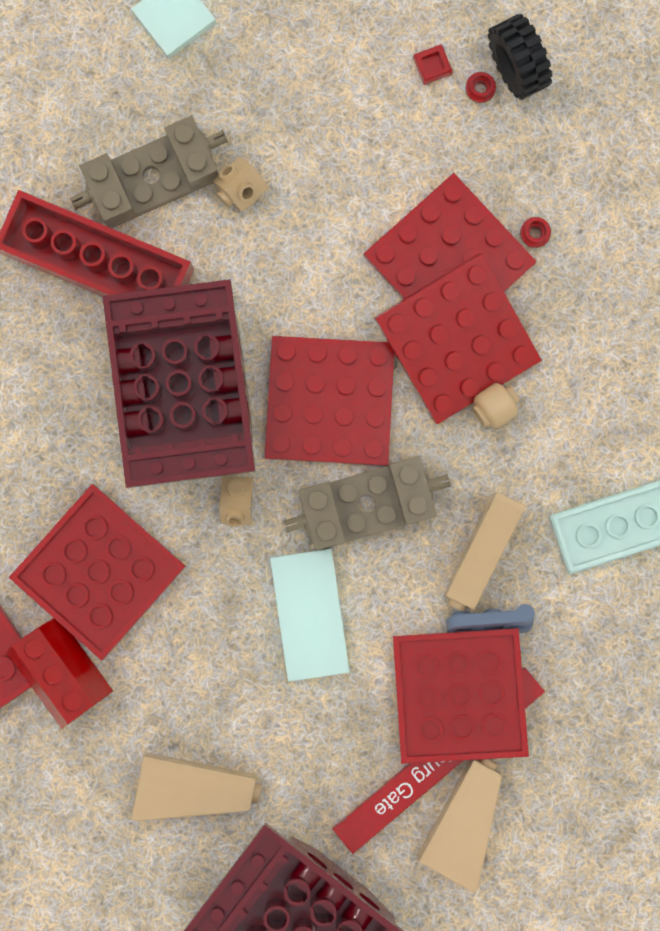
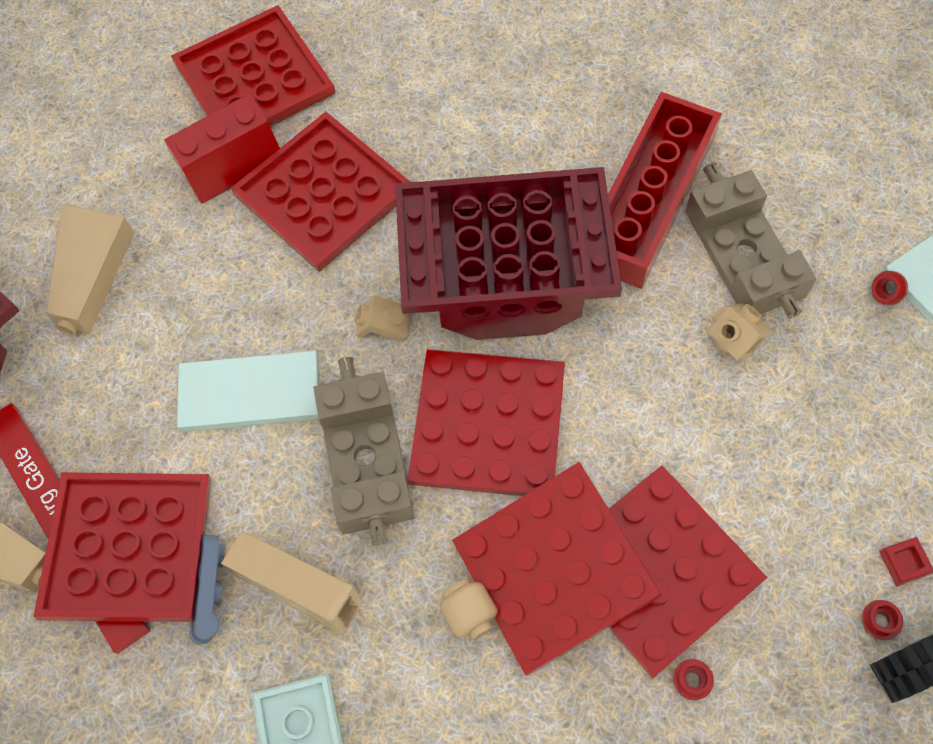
camera: 100 degrees right, 20 degrees down
none -> red plate [872,271,908,305]

